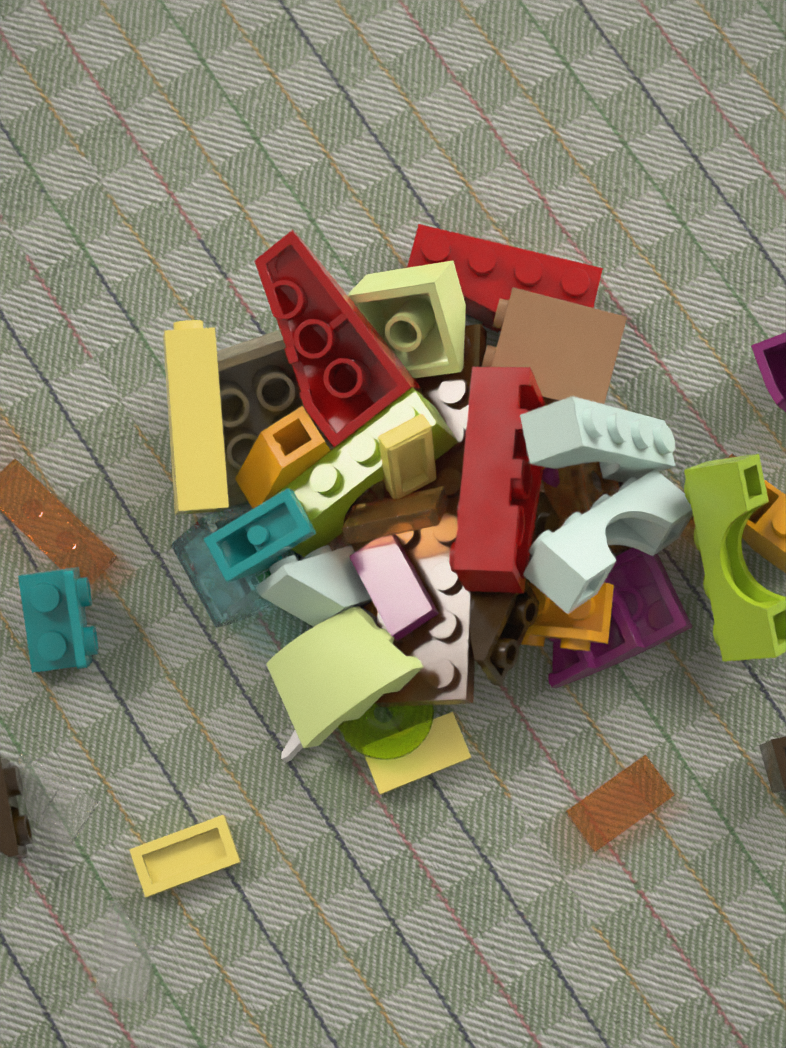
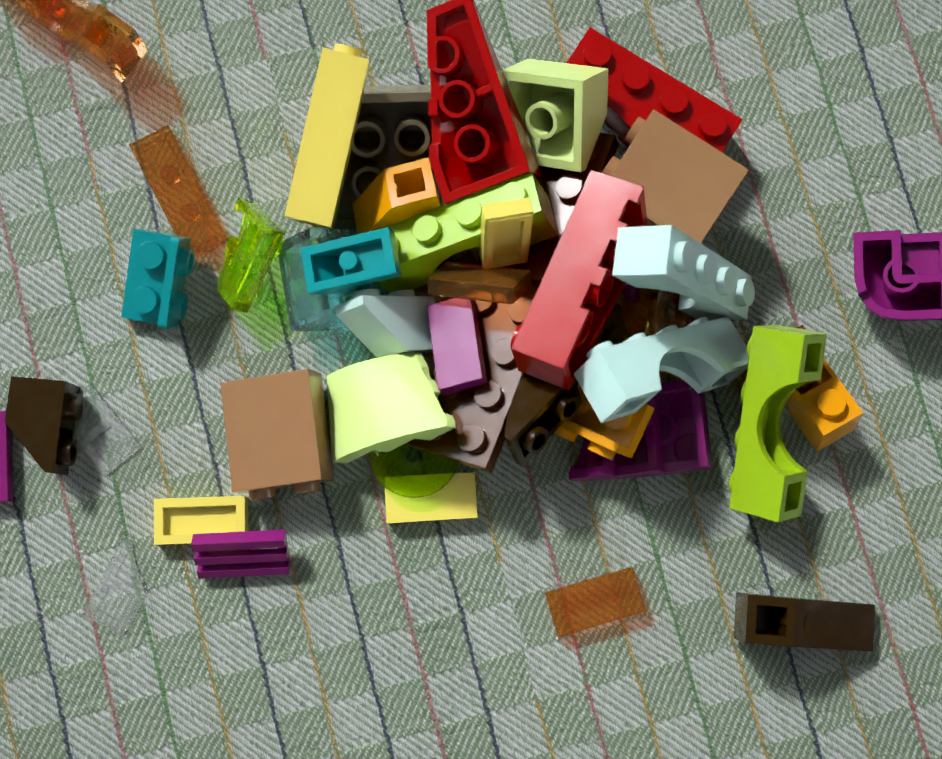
camera: 20 degrees right, 5 degrees up
none -> magenta tile [191,530,291,579]
none -> clear neon green wing [216,197,285,313]
none -> medium nougat brick [220,369,334,501]

